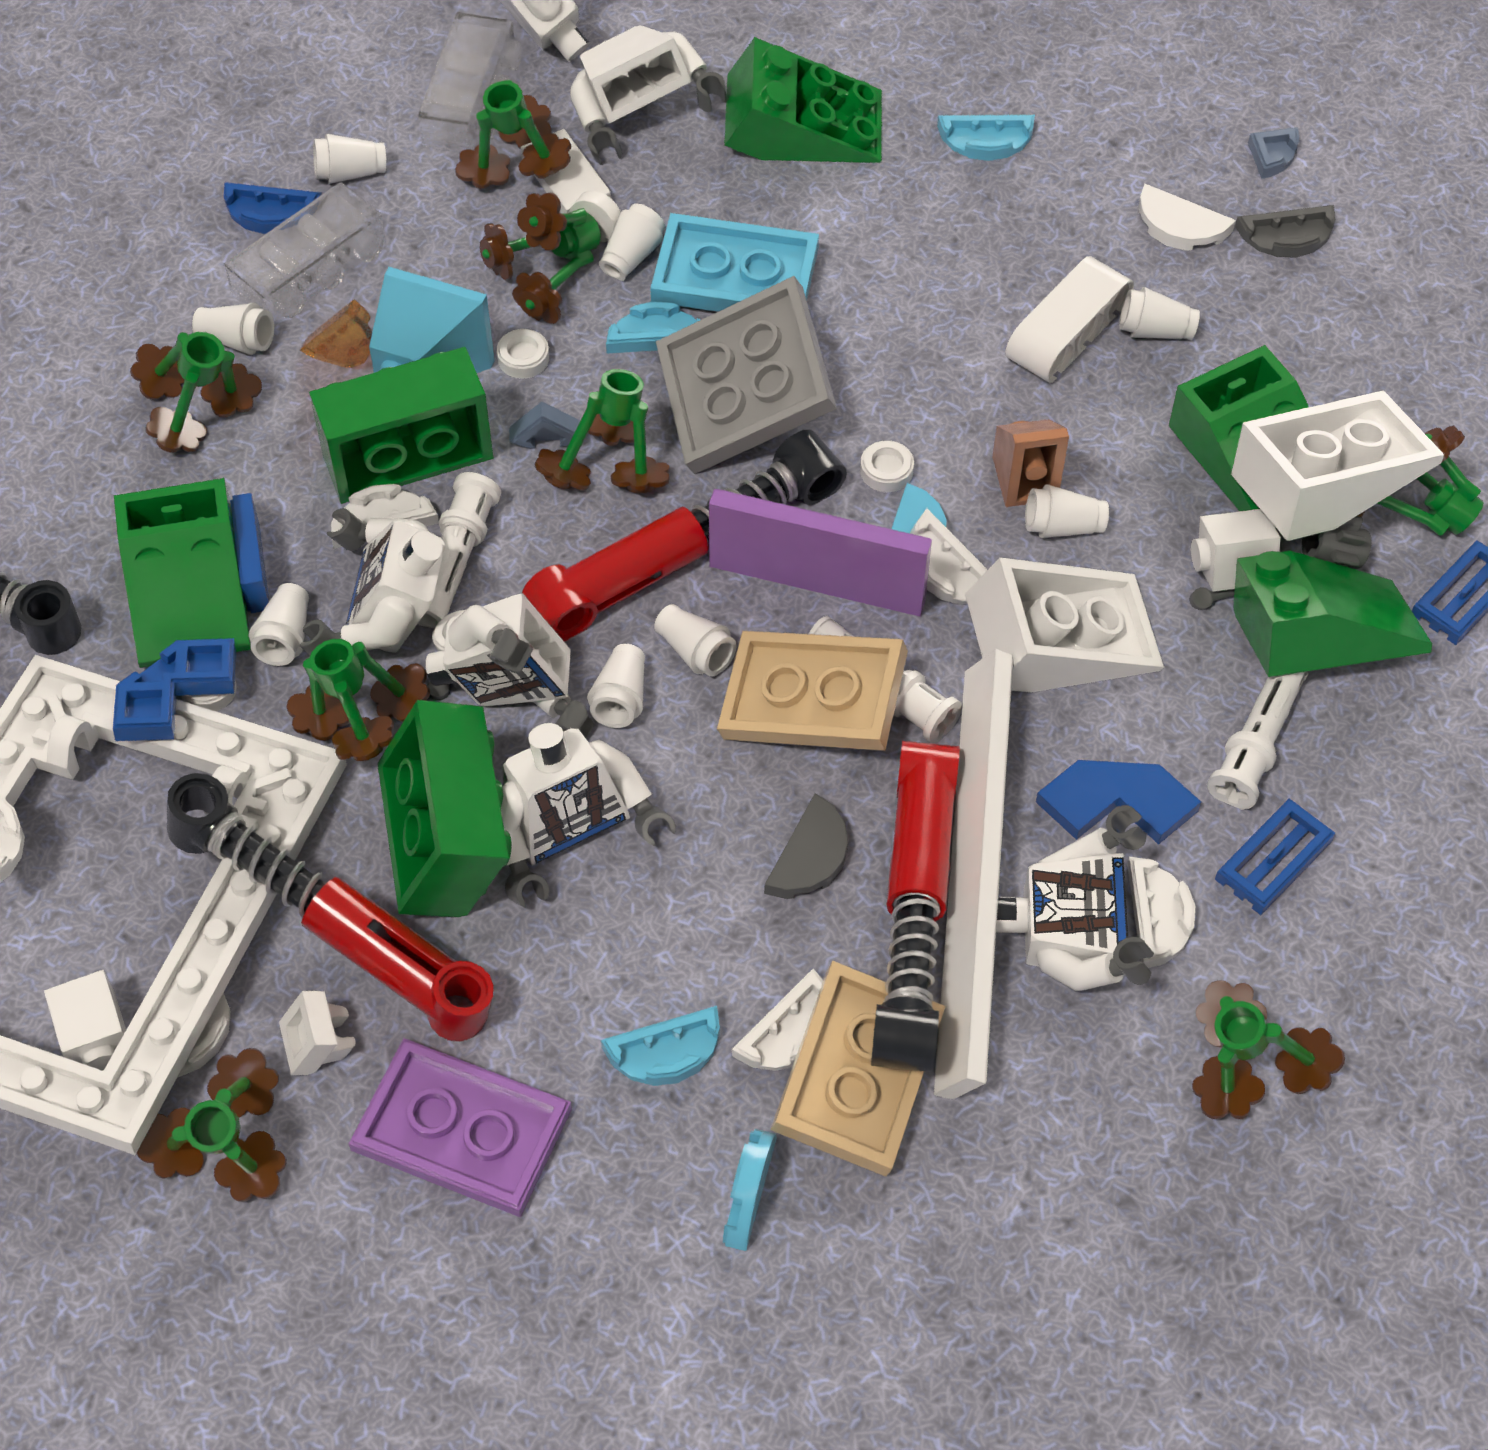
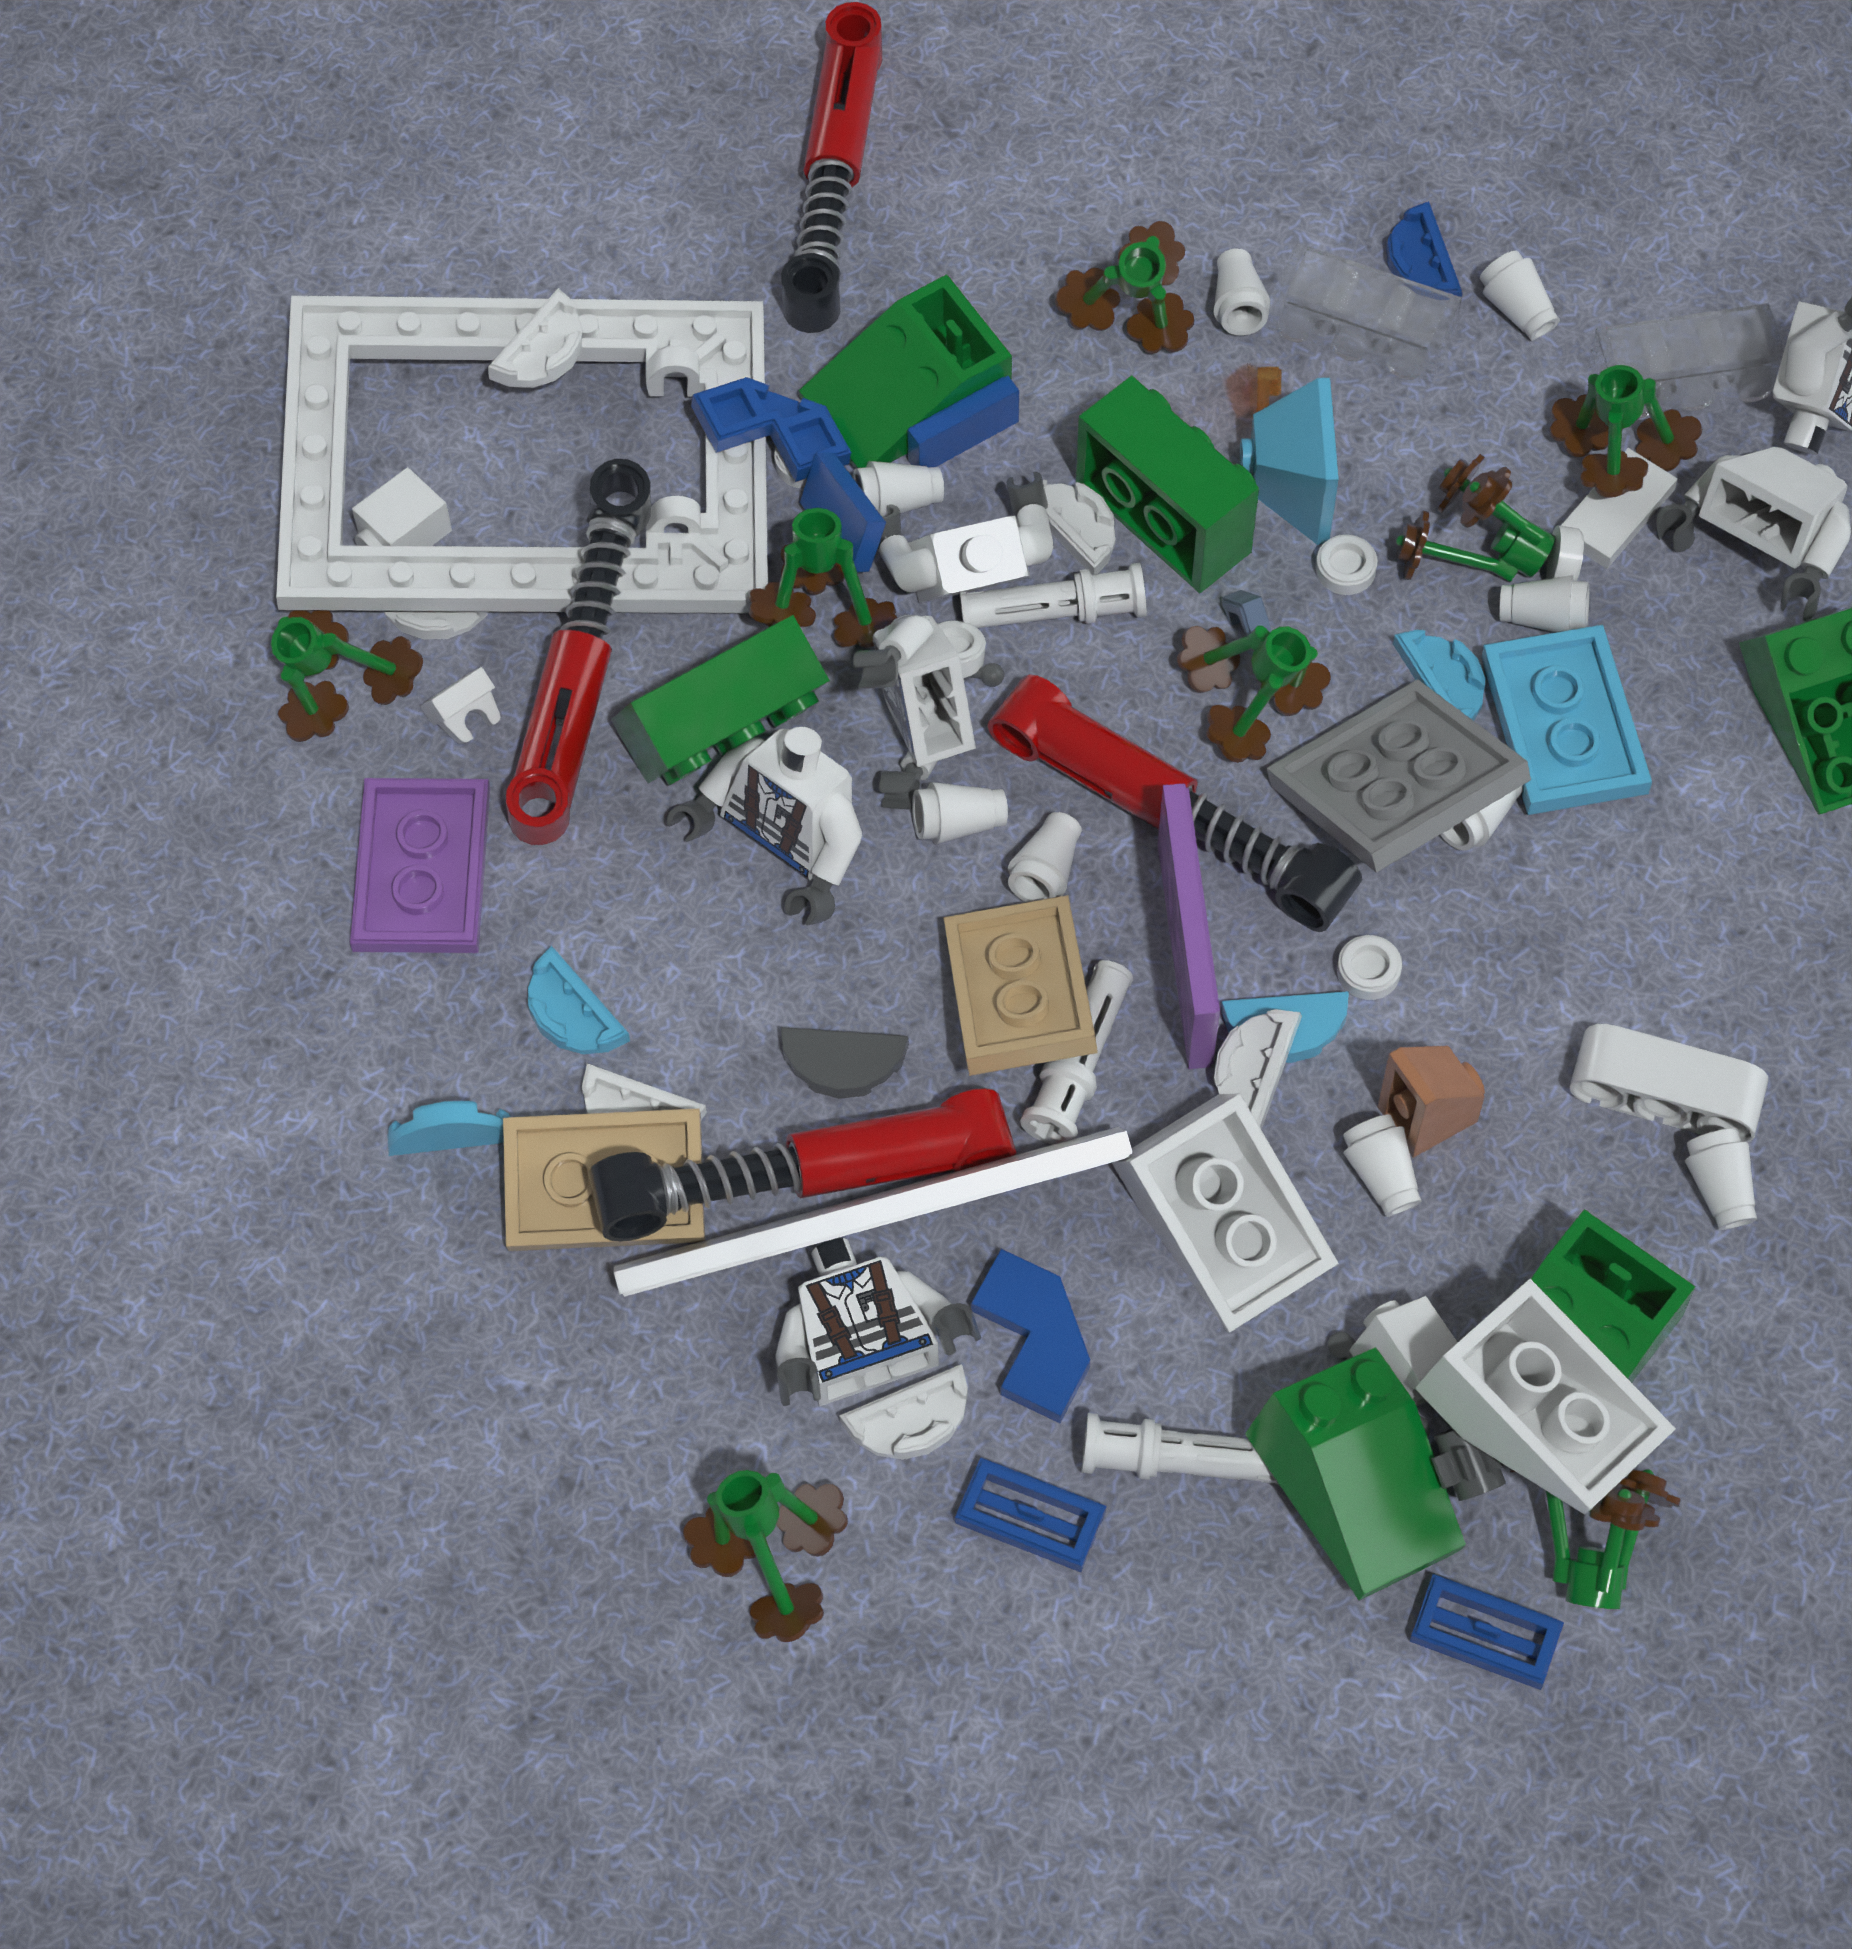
camera: 70 degrees right, 5 degrees up
none -> blue tile [800,453,886,572]

